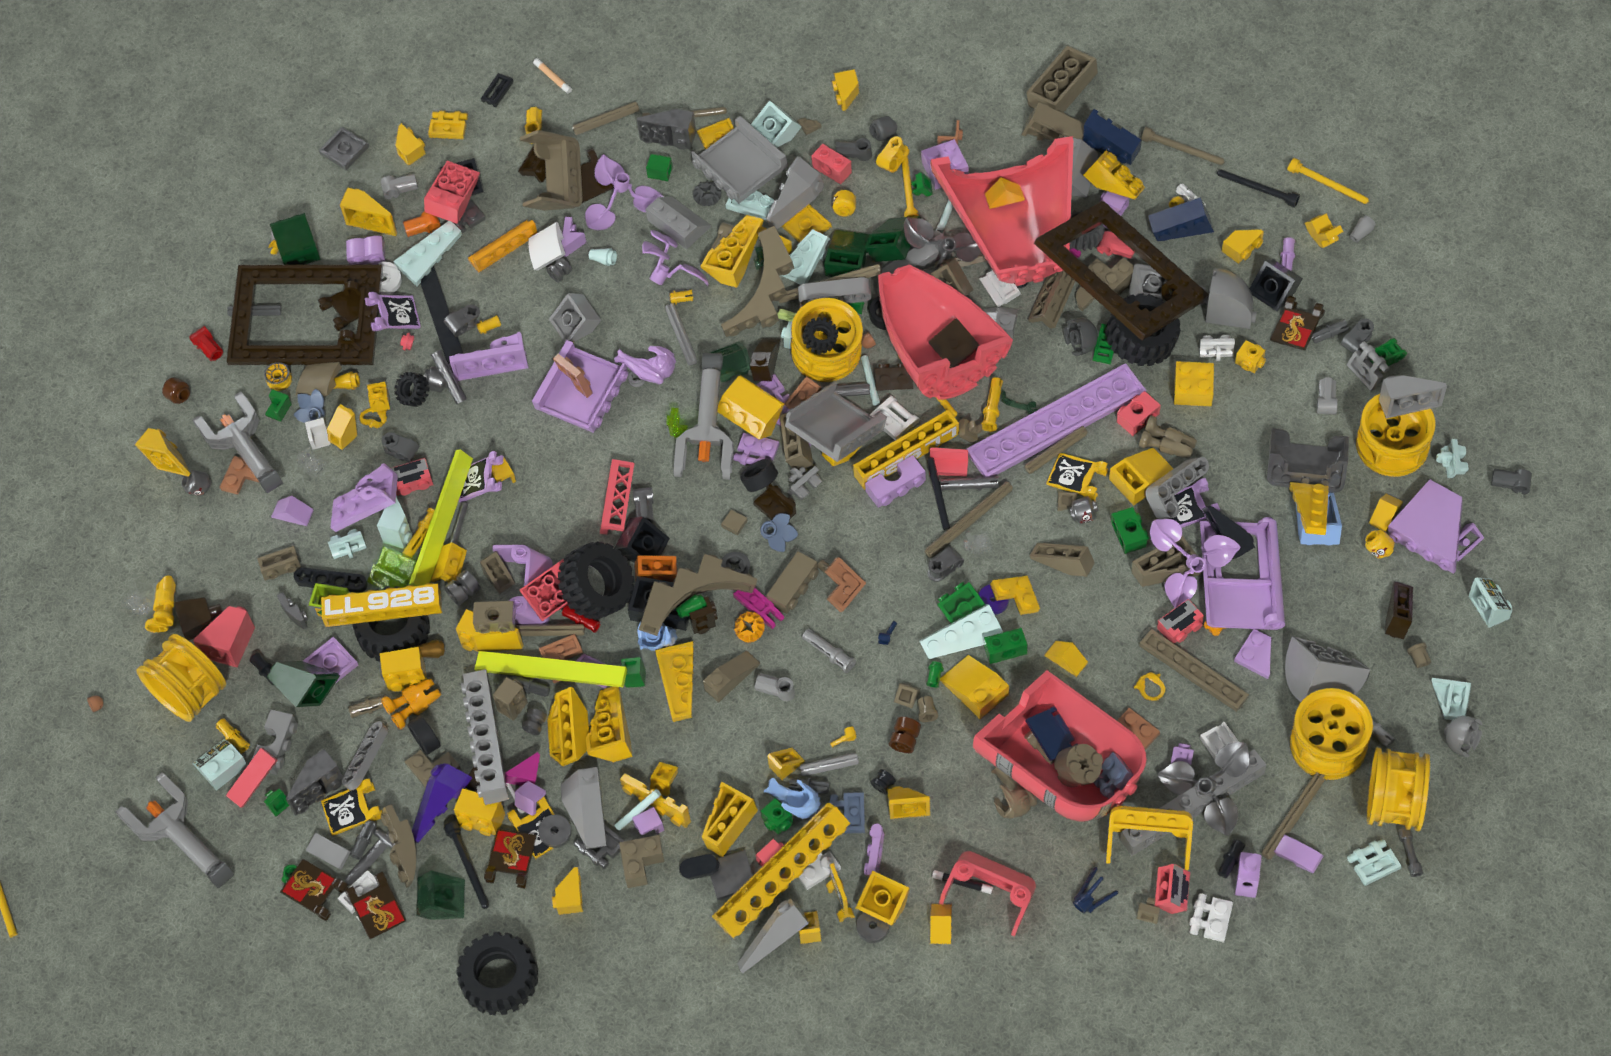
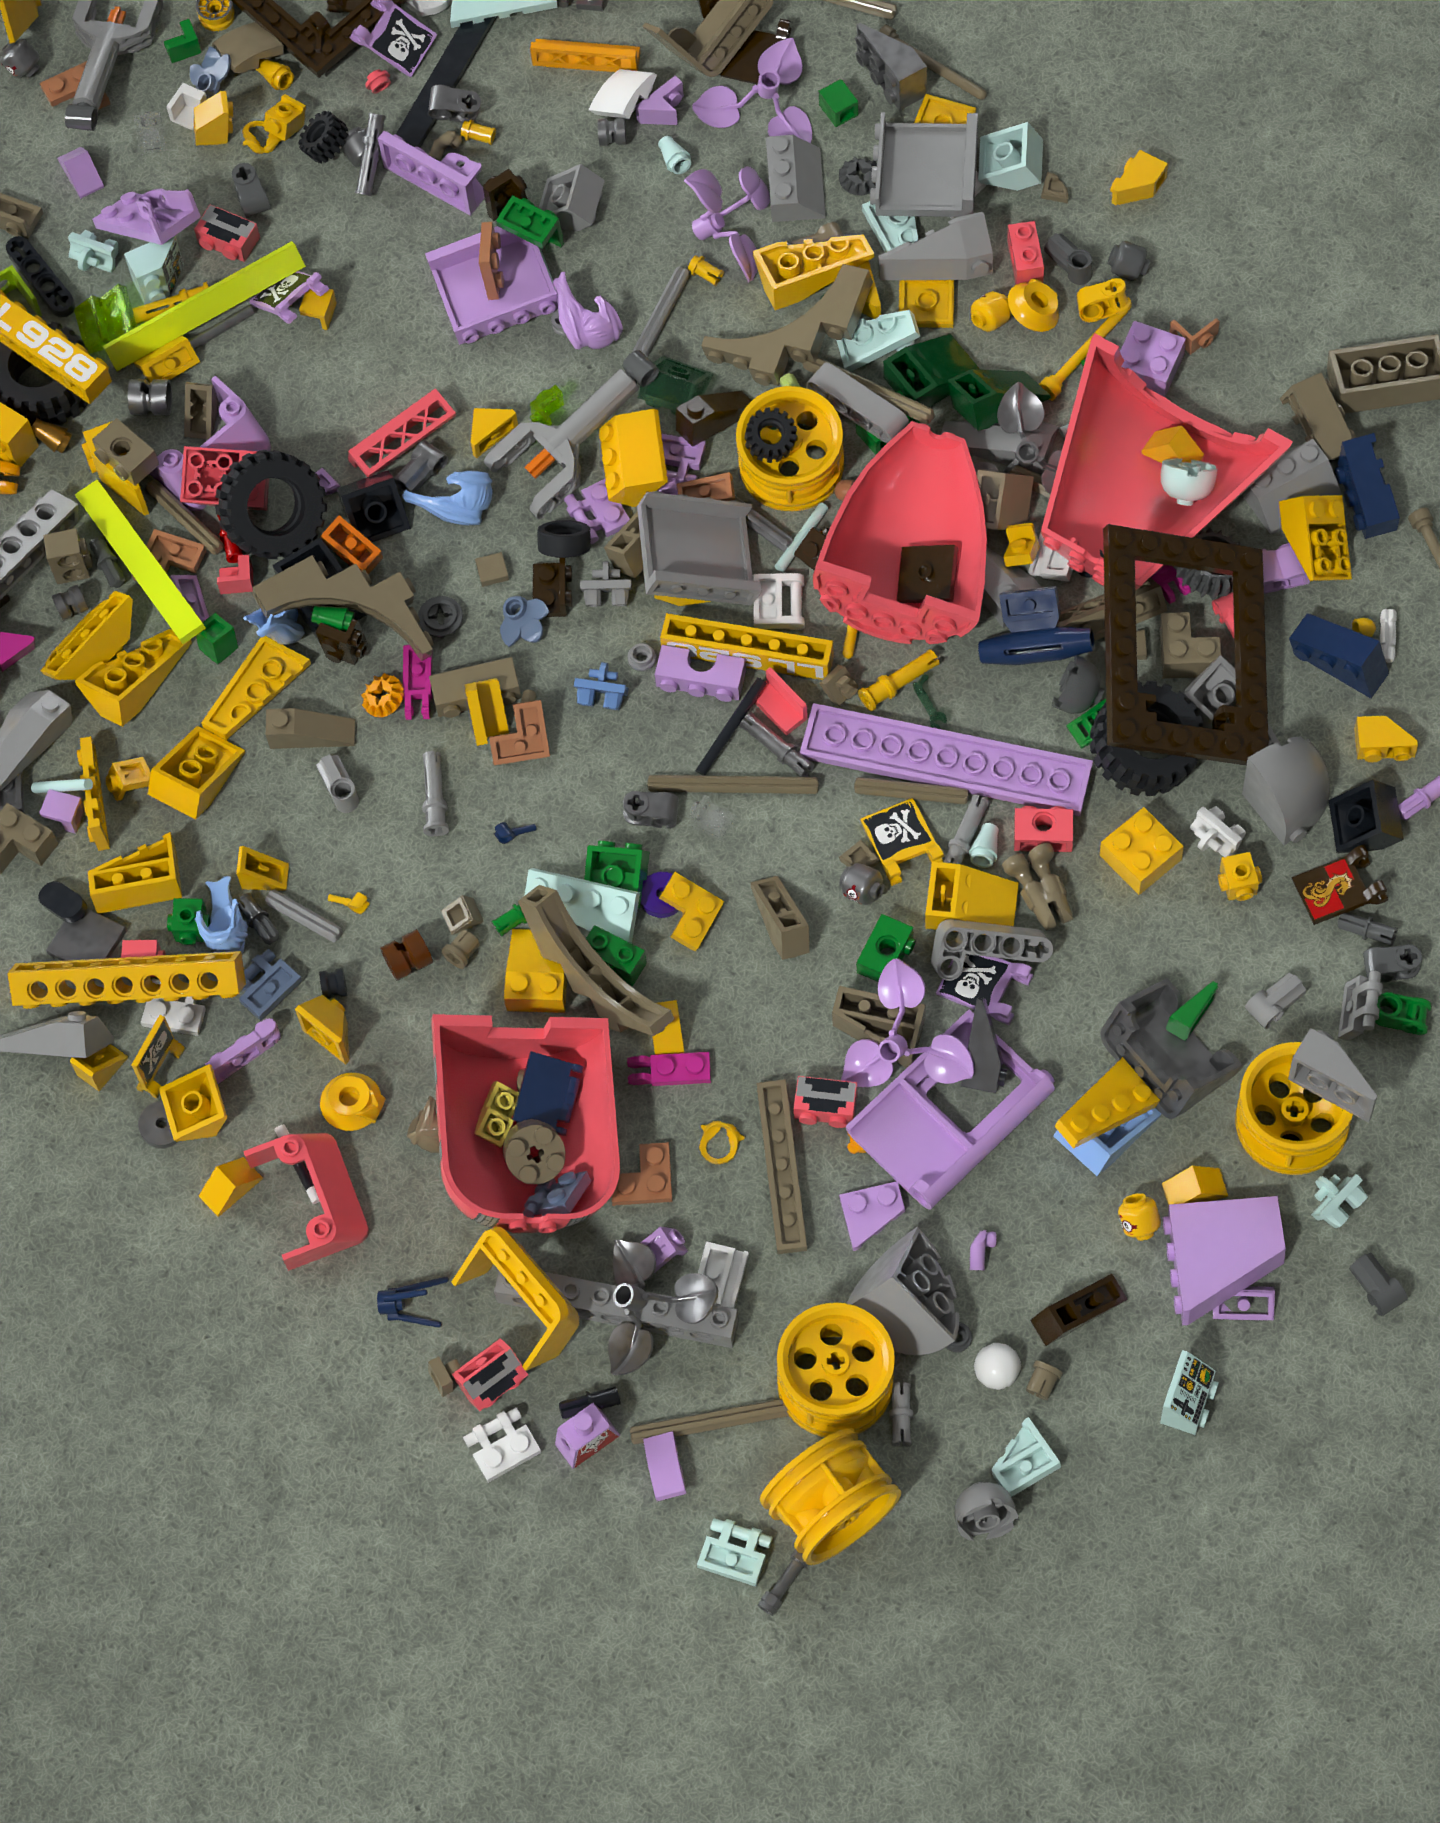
camera: 45 degrees right, 5 degrees up
none -> yellow slope [147,726,245,820]
none -> coral panel [217,555,254,594]
none -> yellow piece [320,1073,386,1131]
none -> light blue hair [402,471,493,525]
none -> dark tan arm [429,130,462,161]
none -> yellow panel [464,678,509,746]
none -> yellow slope [471,408,518,459]
none -> light yellow slope [474,1081,519,1147]
none -> dark brown bracket [482,168,529,221]
none -> green bracket [496,195,564,249]
none -> dark tan arch [518,885,674,1036]
none -> medium blue hips [574,662,629,710]
none -> light grey plate [627,643,656,671]
none -> dark pink hinge [627,1052,711,1086]
none -> light grey pin [943,795,989,864]
none -> light aqua cone [969,823,999,868]
none -> lavender arm [969,1230,997,1270]
none -> white hair [974,1343,1021,1390]
none -> dark blue plate [978,586,1095,666]
none -> yellow bracket [1003,523,1040,567]
none -> yellow piece [1008,279,1059,332]
none -> light aqua cylinder [1160,458,1218,506]
none -> green slope [1166,981,1219,1041]

